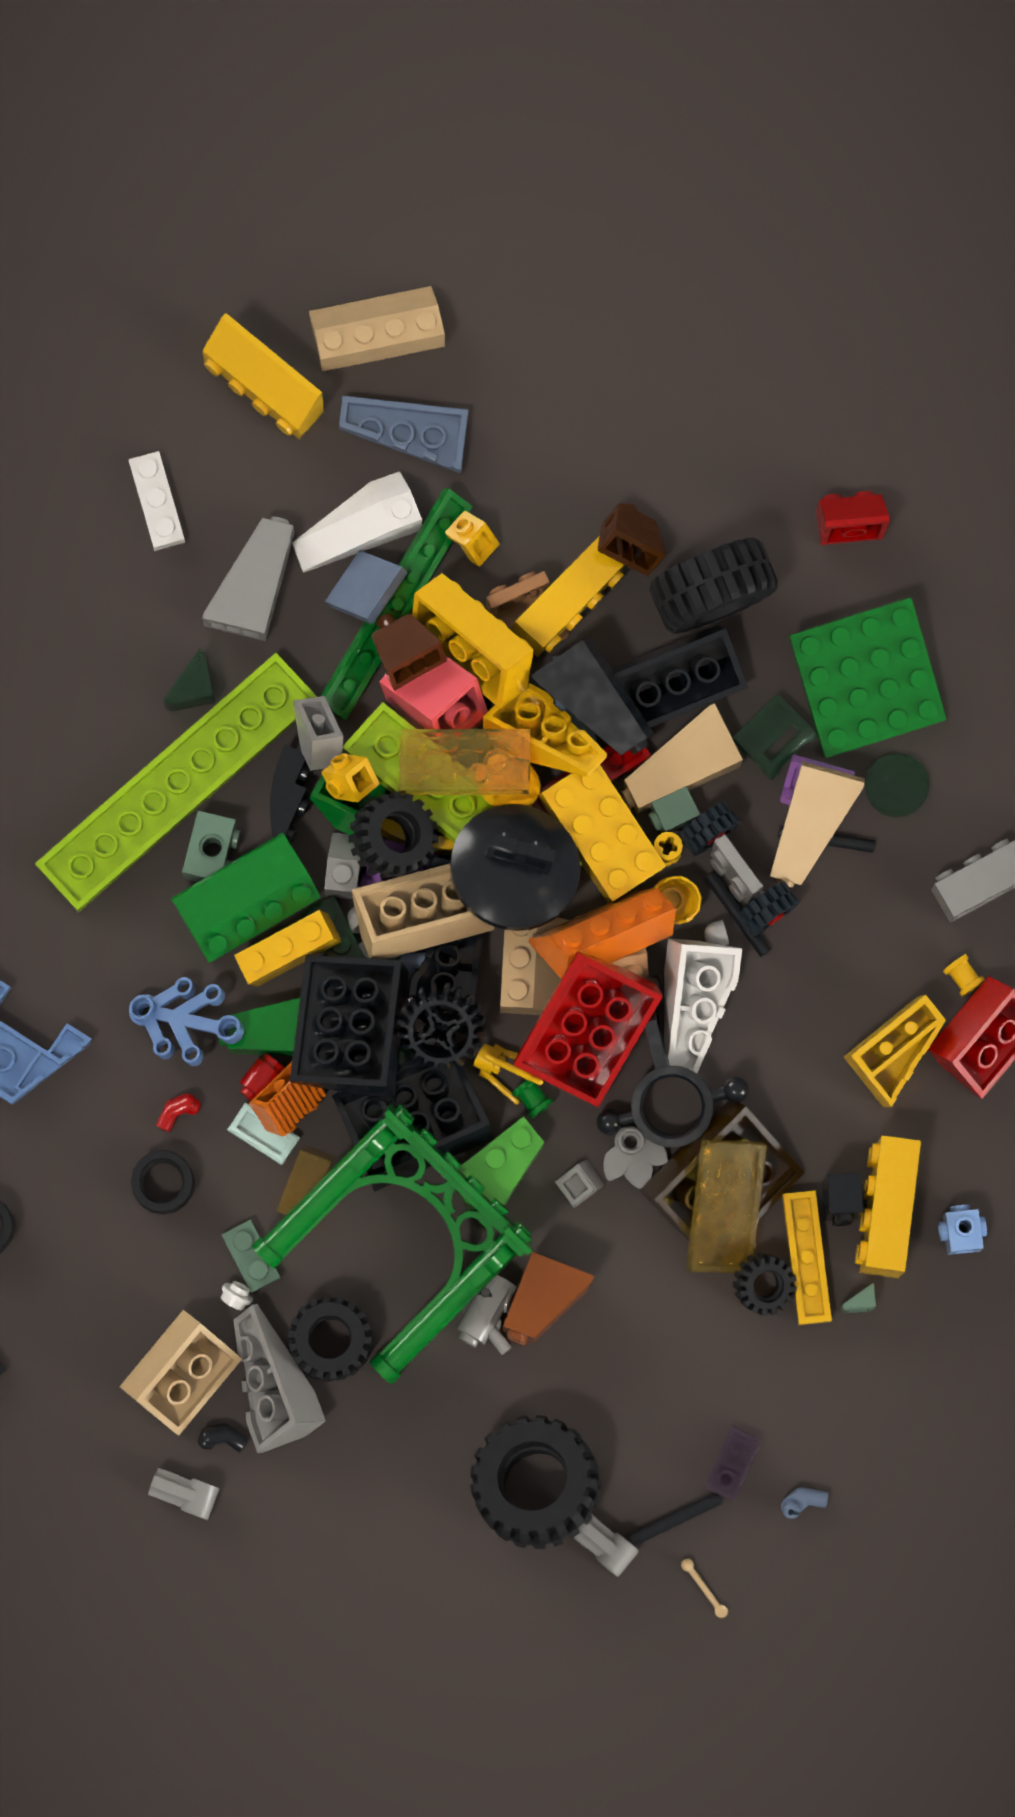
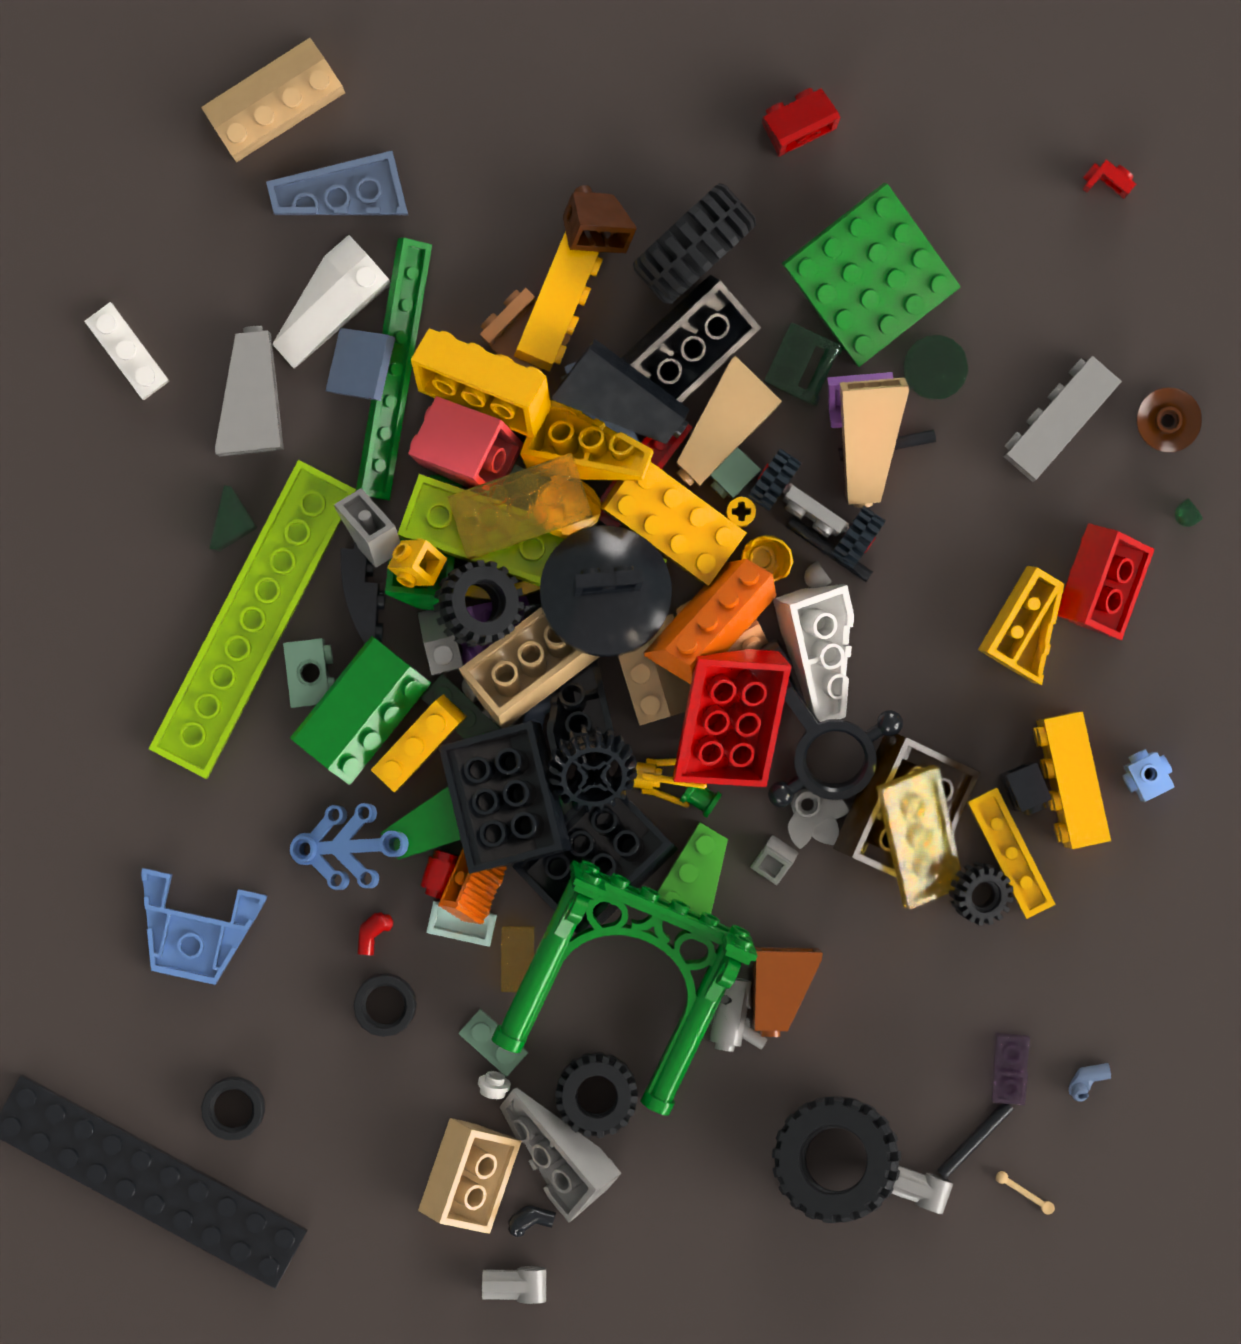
camera: 10 degrees left, 10 degrees up
yellow slope [202,313,324,439] -> none
reddish brown torso [371,613,447,691] -> none
yellow bracket [445,511,500,567] -> none
sand green slope [840,1283,876,1314] -> none
yellow bush [943,954,986,997] -> none

